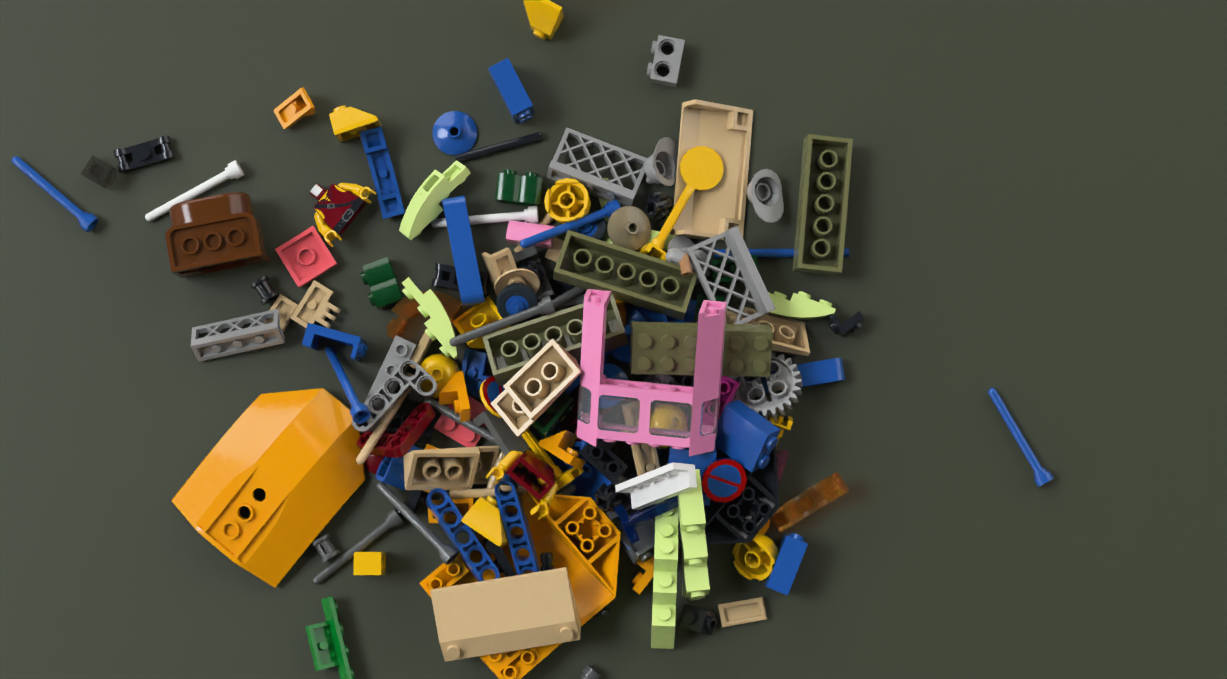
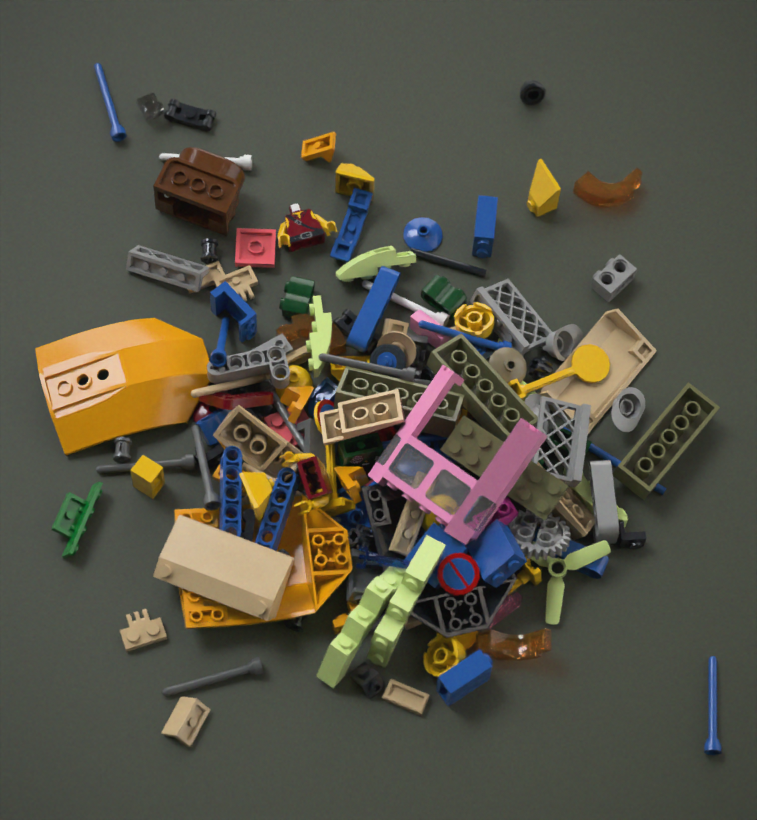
camera: 25 degrees right, 20 degrees down
white fence [615,462,697,510] -> none
arm [665,248,693,277] -> none
none -> yellowish green piece [525,540,611,625]
none -> light grey beam [589,460,619,544]

